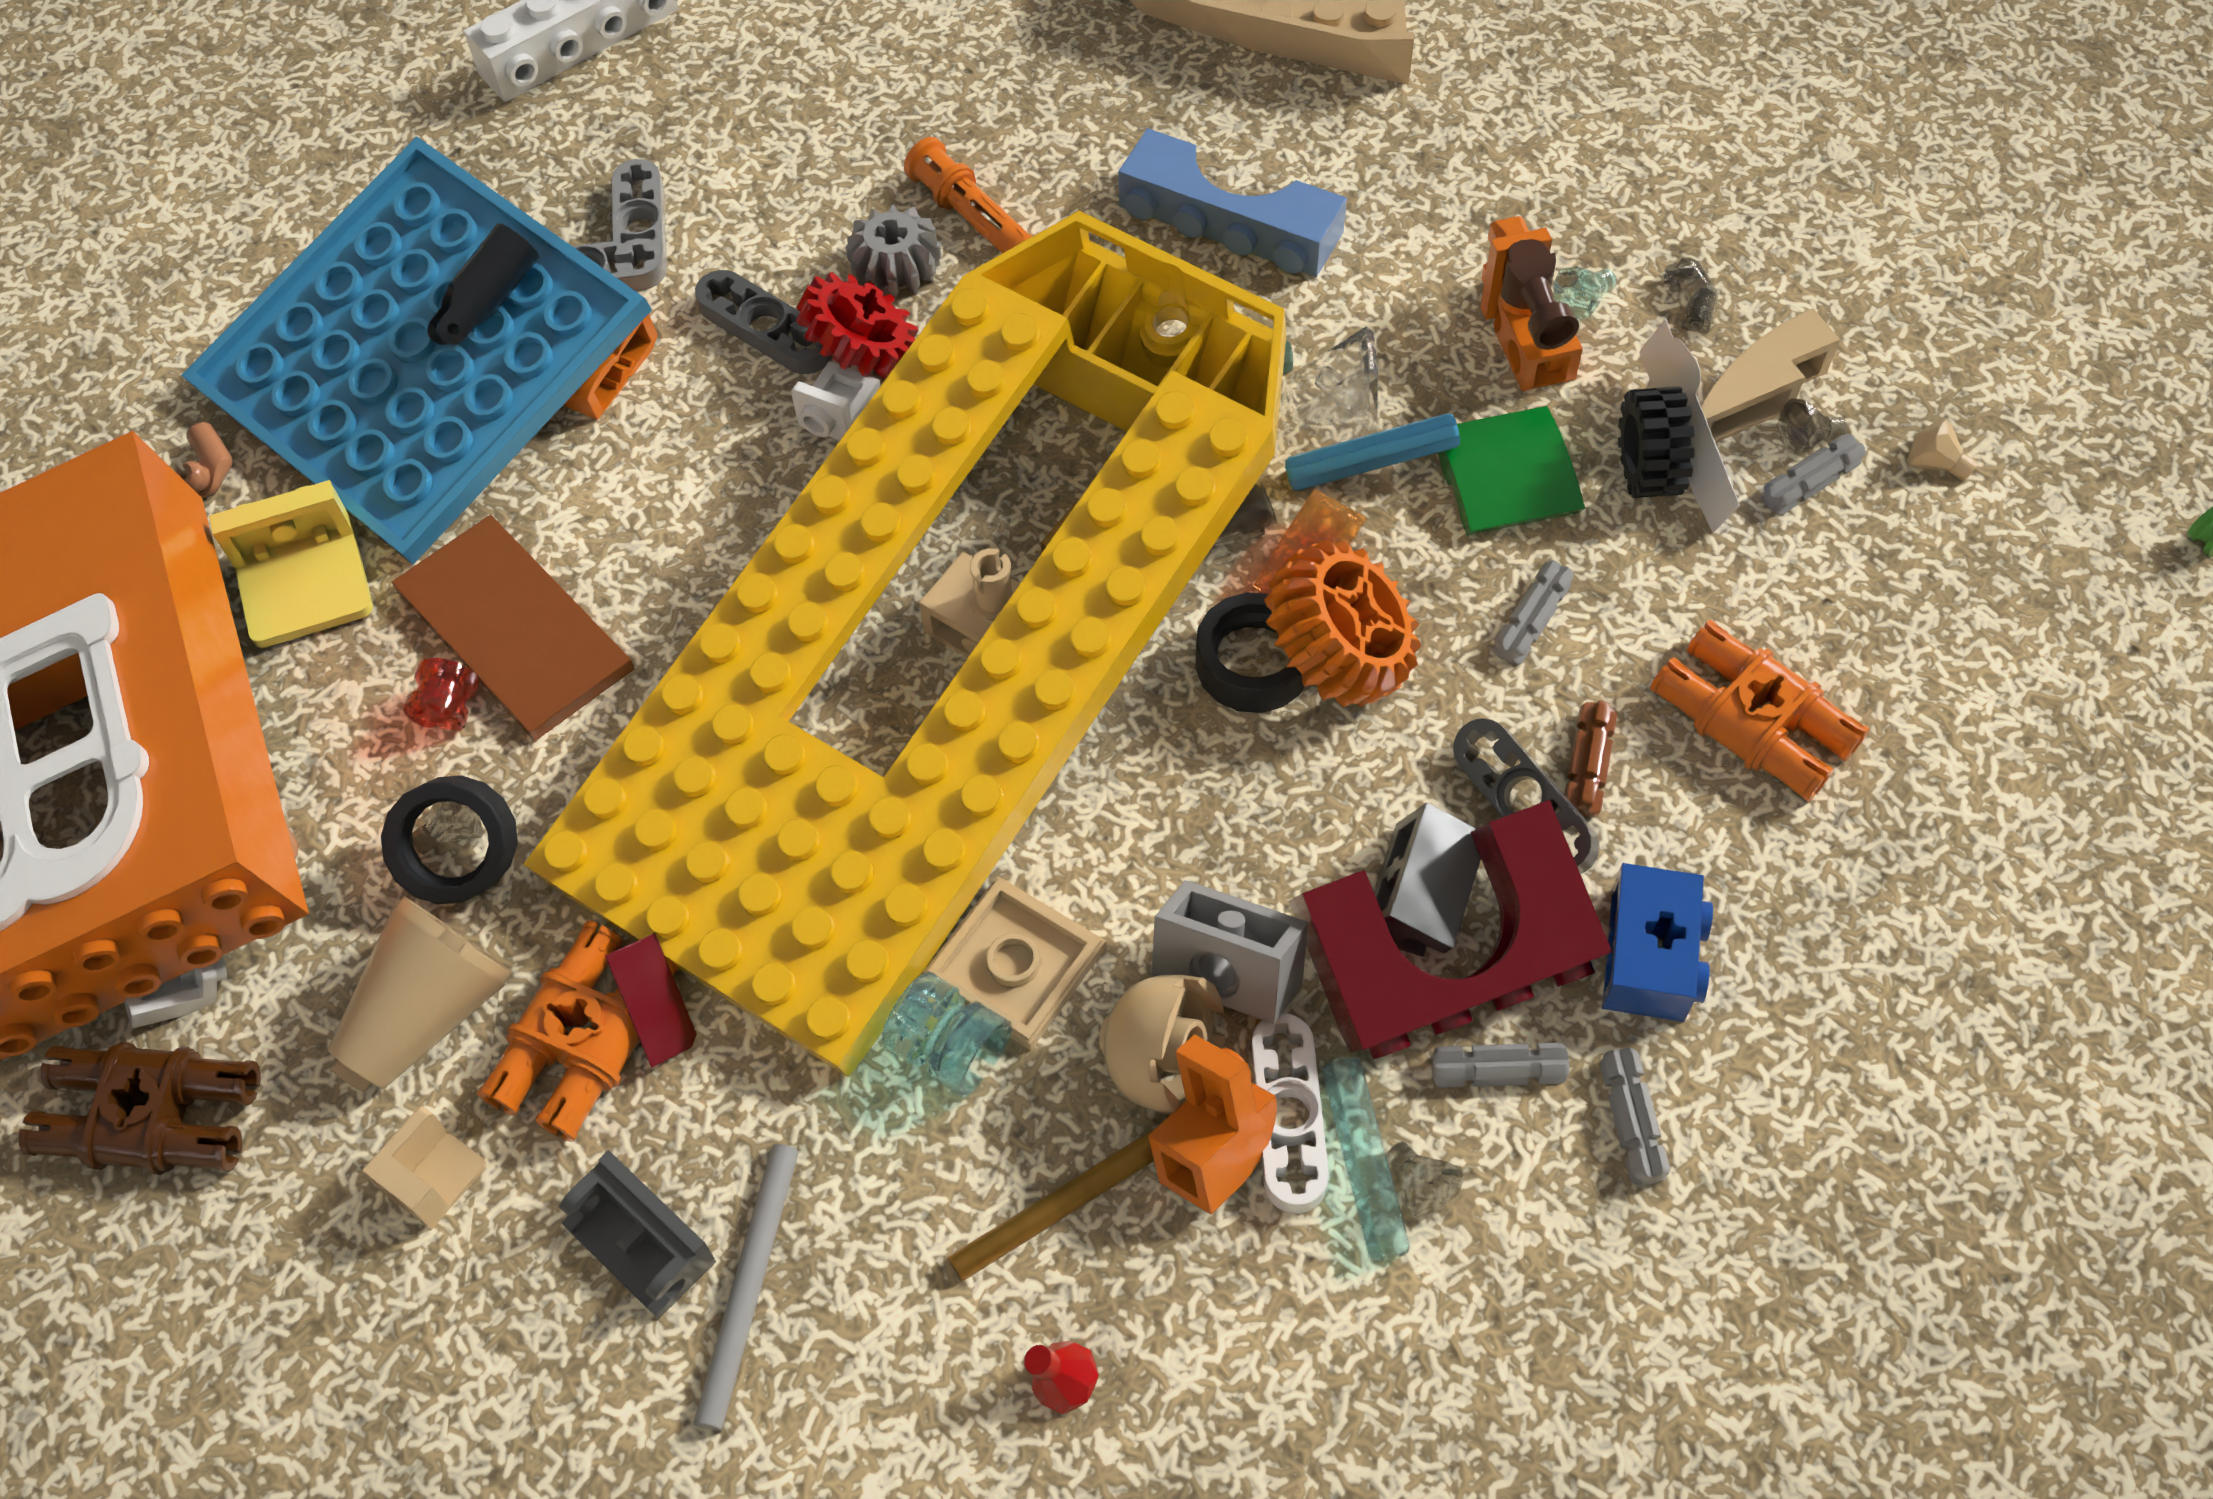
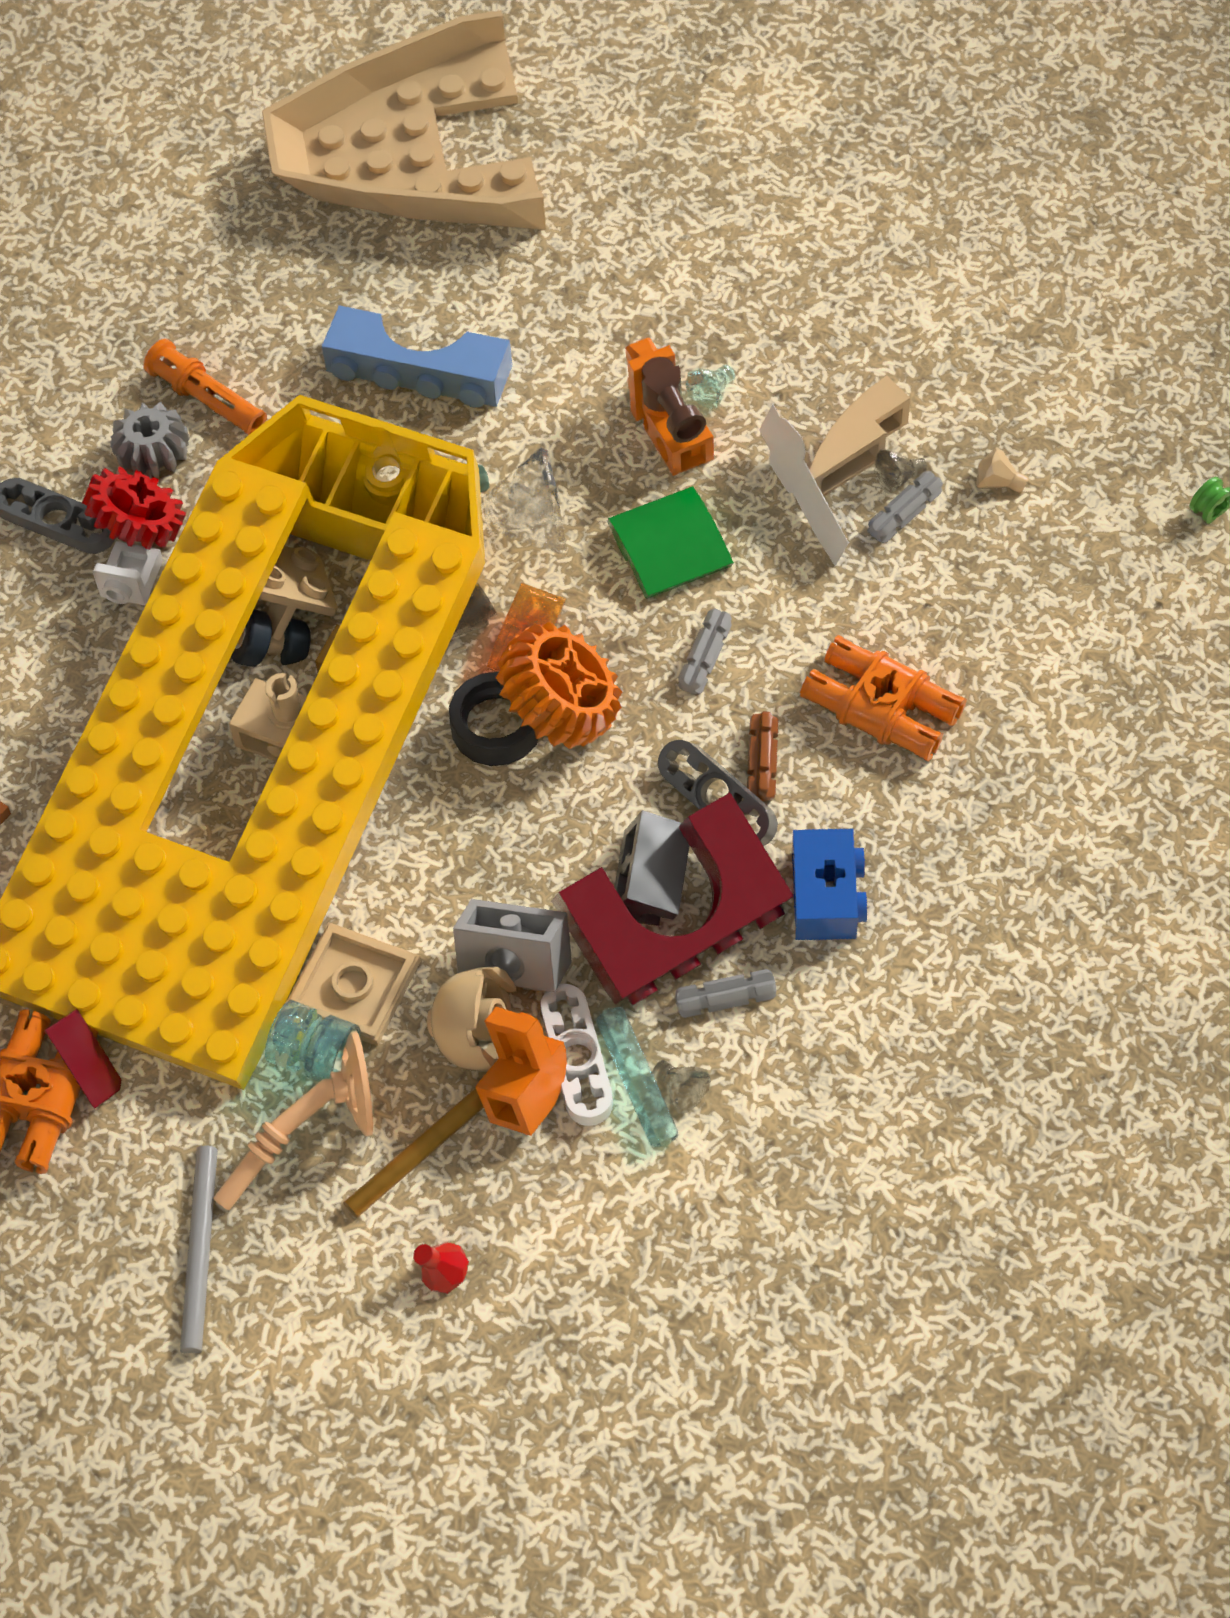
camera: 10 degrees left, 0 degrees up
dark grey hinge [559,1150,716,1320] -> none
dark azure axle [1285,413,1460,491] -> none
light grey axle [1600,1048,1670,1185] -> none
black tyre [1618,387,1695,498] -> none
clear smoke arm [1663,257,1718,334] -> none
none -> light nougat dish [213,1031,373,1210]
none -> tan plate [231,546,338,667]

